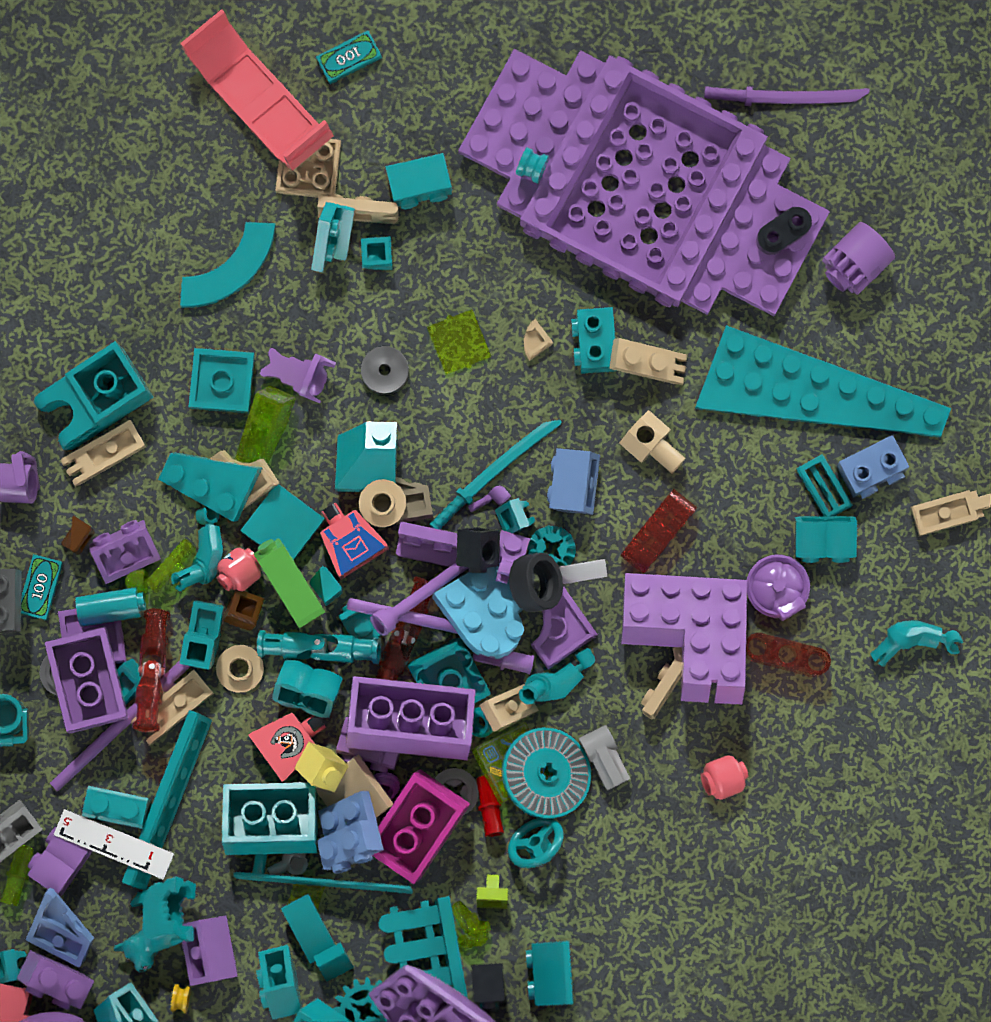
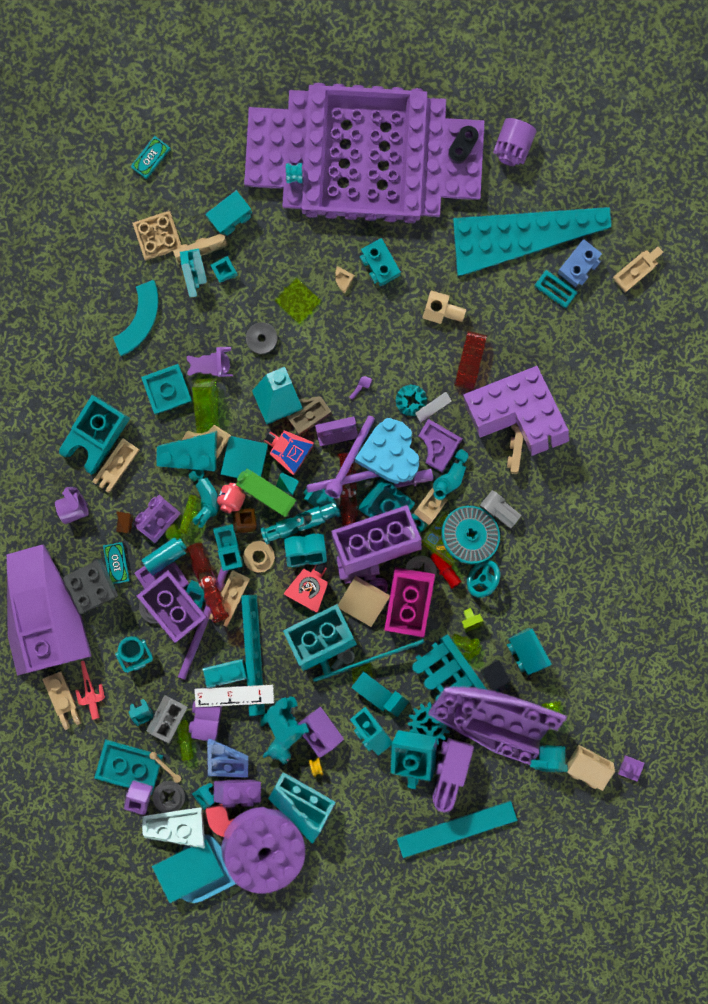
camera: 30 degrees left, 5 degrees up
coral windscreen [180,9,334,171] -> none
light yellow brick [295,742,349,792] -> none
medium blue plate [317,791,384,874] -> none
tan piece [359,479,407,527] -> none
teal sword [429,420,562,530] -> none
black brick [456,527,500,573] -> none
teal tile [495,498,535,534] -> none
medium lavender plate [495,530,530,584] -> none
black tyre [509,553,563,612] -> none
medium blue brick [547,448,600,515] -> none
tan hinge [610,338,687,385] -> none
coral head [701,755,748,800] -> none
medium lavender sword [704,87,870,106] -> none
clear red beam [746,633,831,677] -> none
medium lavender piece [747,555,810,621] -> none
teal brick [795,516,857,563] -> none
teal arm [870,620,964,667] -> none

